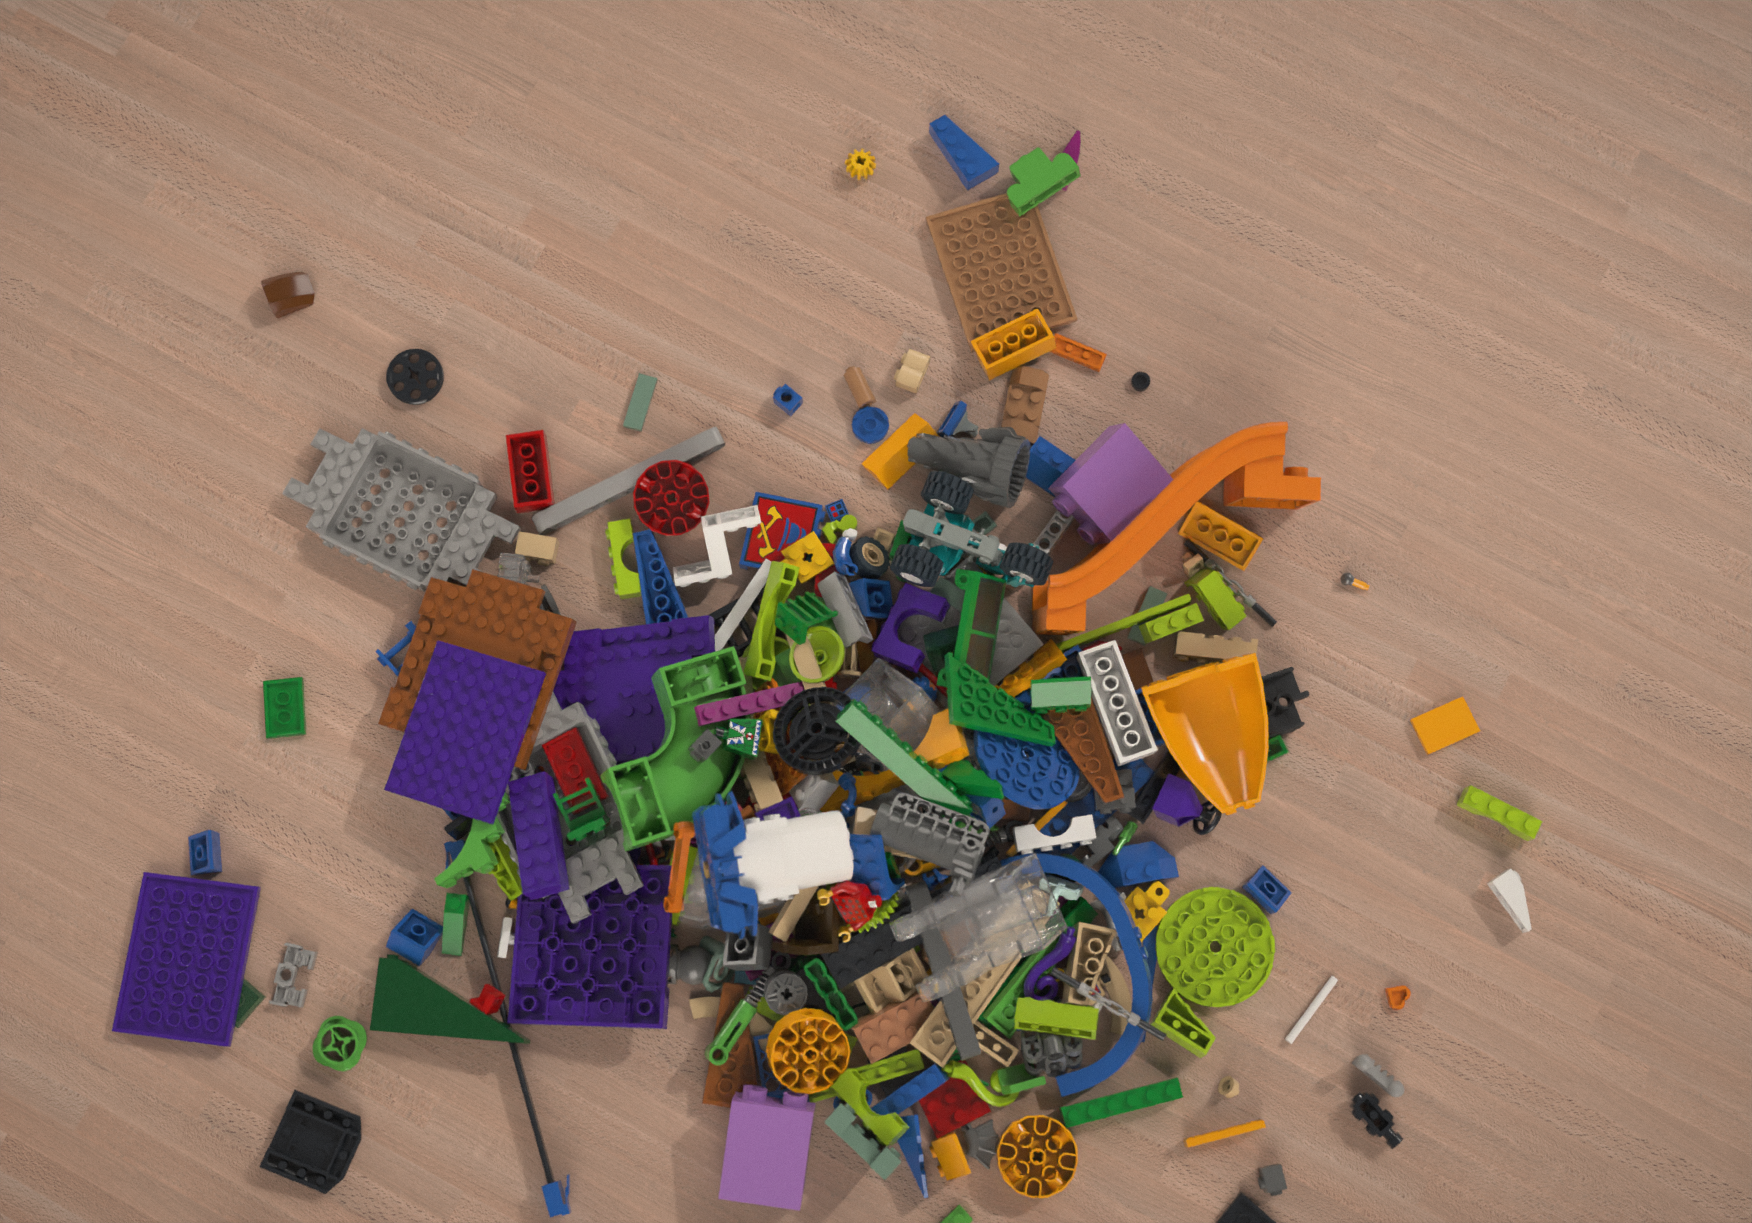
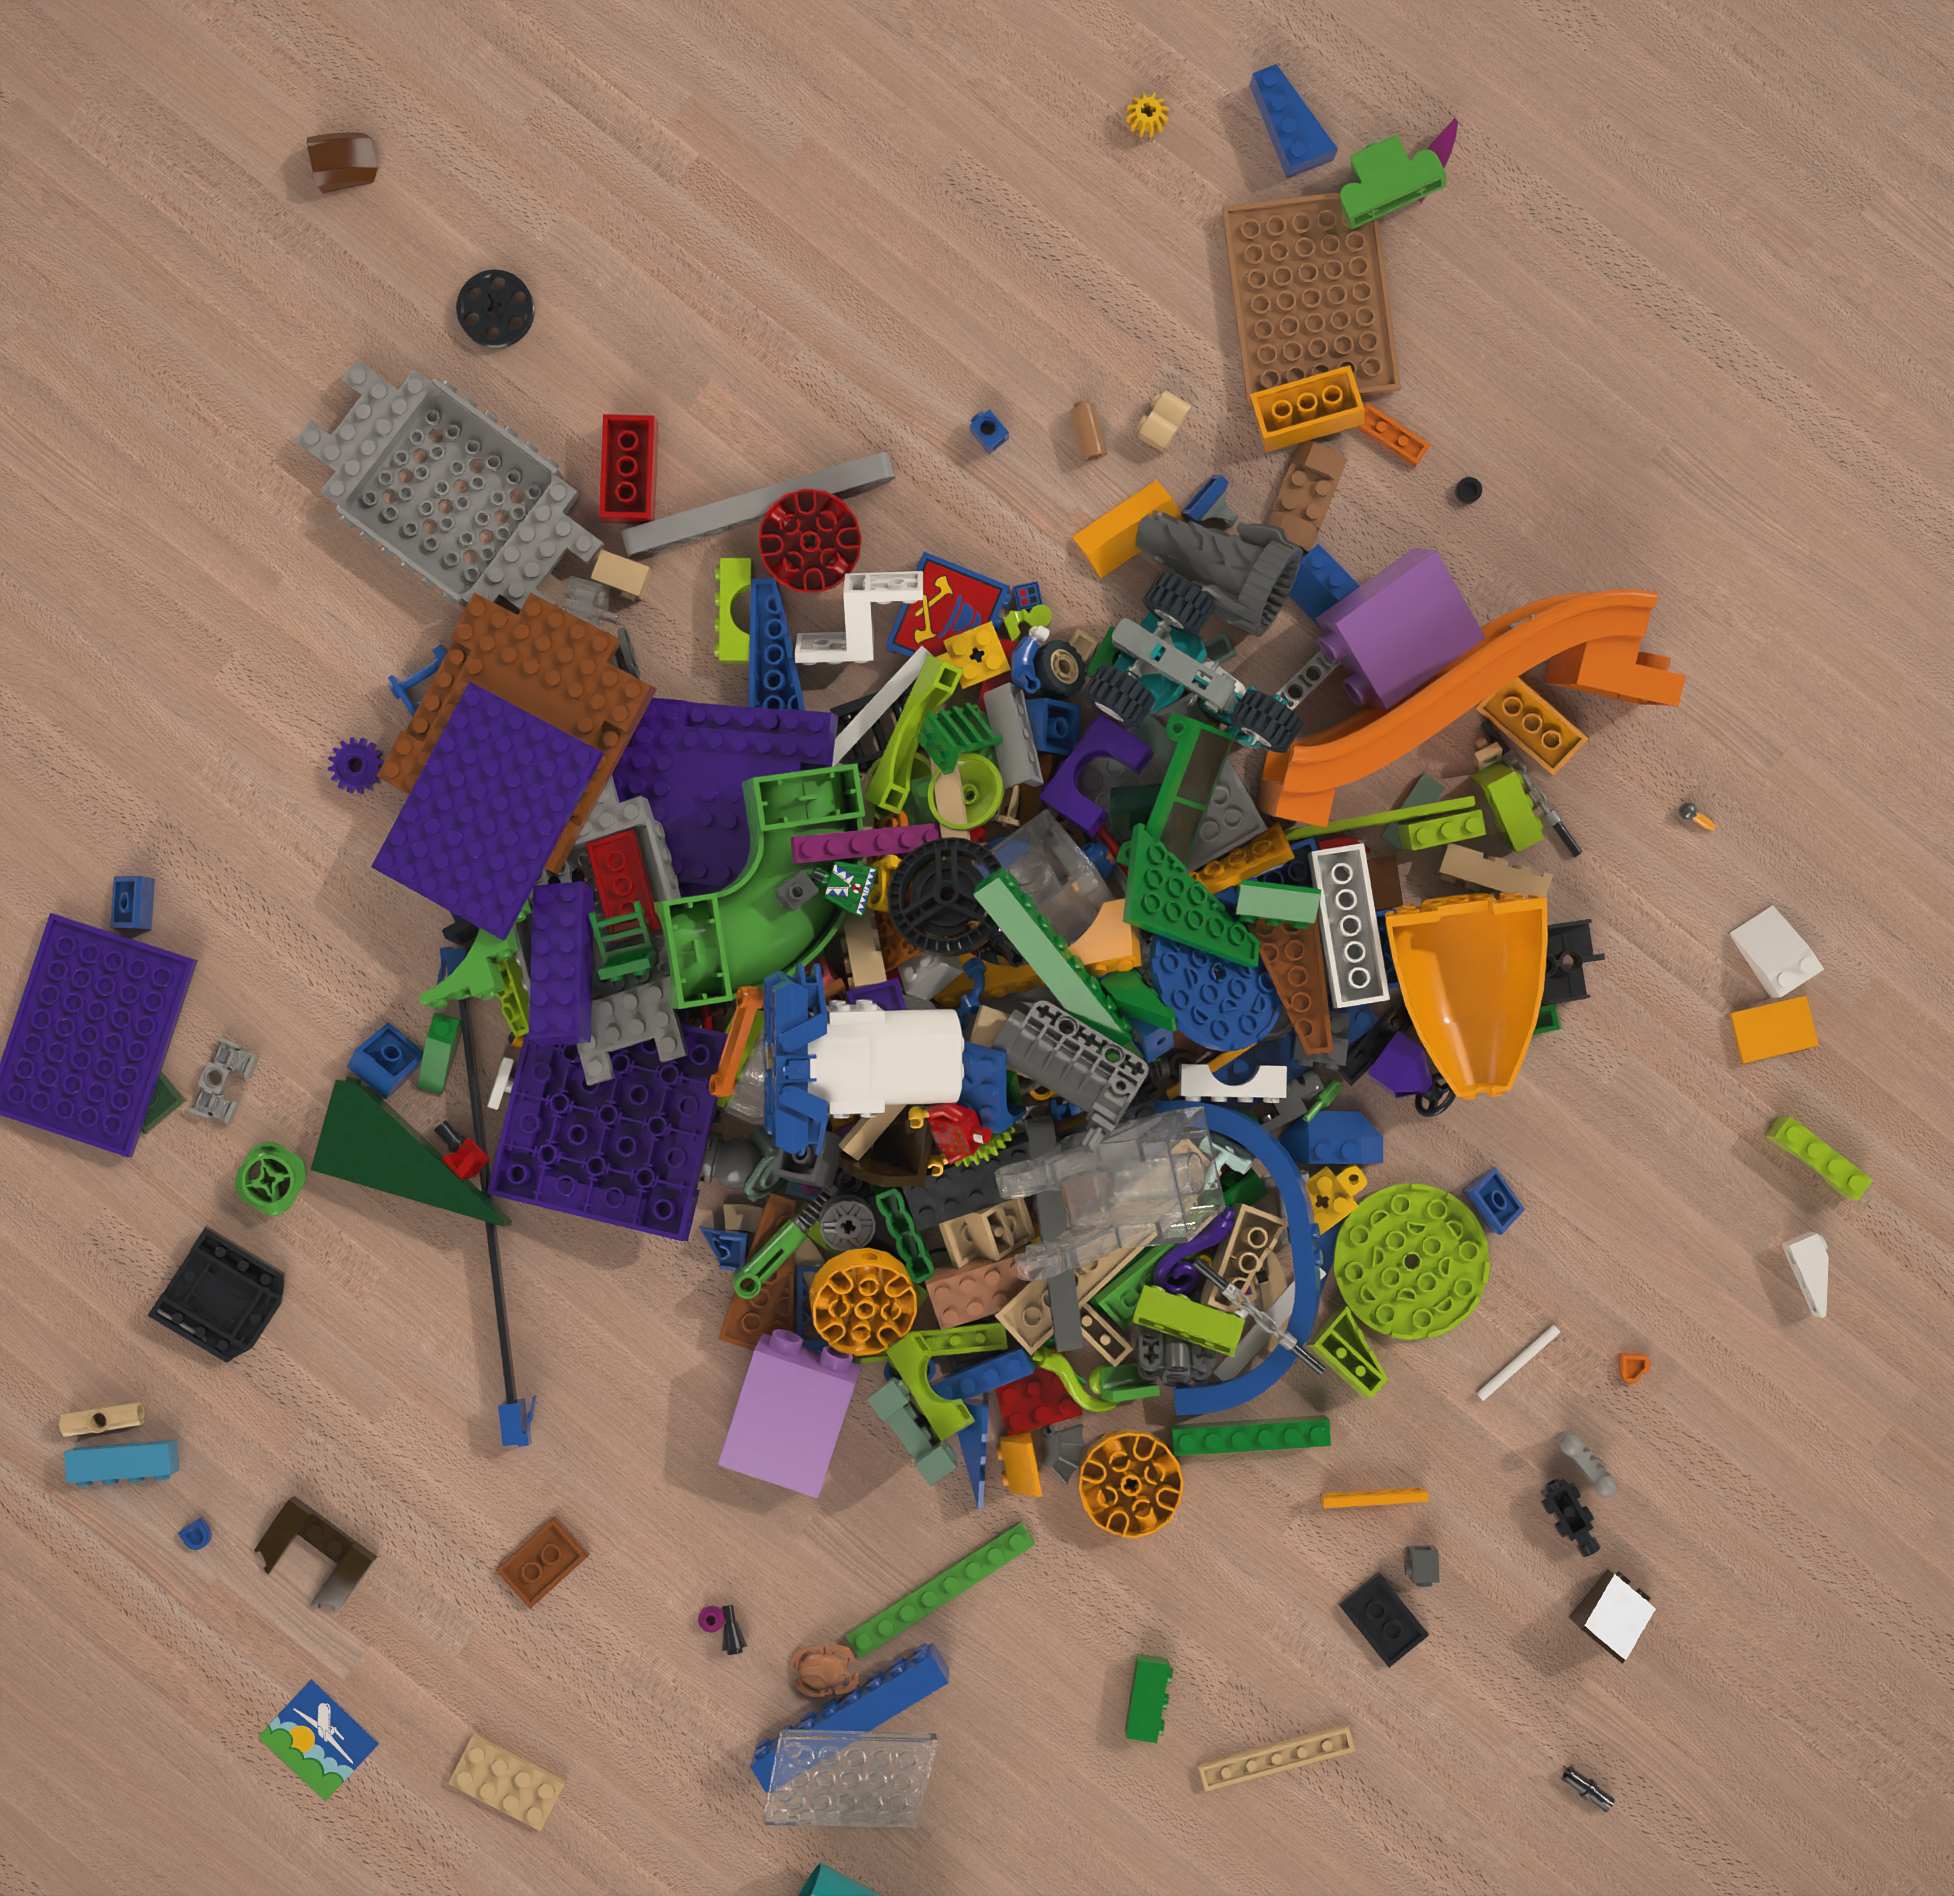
camera: 15 degrees right, 10 degrees up
green tile [263,677,306,739] -> none
sand green tile [623,373,658,432] -> none
blue tile [852,407,889,444] -> none
tan tile [1218,1076,1239,1098] -> none
none -> dark purple gear [327,737,385,794]
none -> black pin [434,1121,466,1153]
none -> blue slope [699,1226,750,1271]
none -> white sticker [1214,1268,1326,1381]
none -> slope [1569,1569,1655,1664]
none -> white slope [1729,905,1824,998]

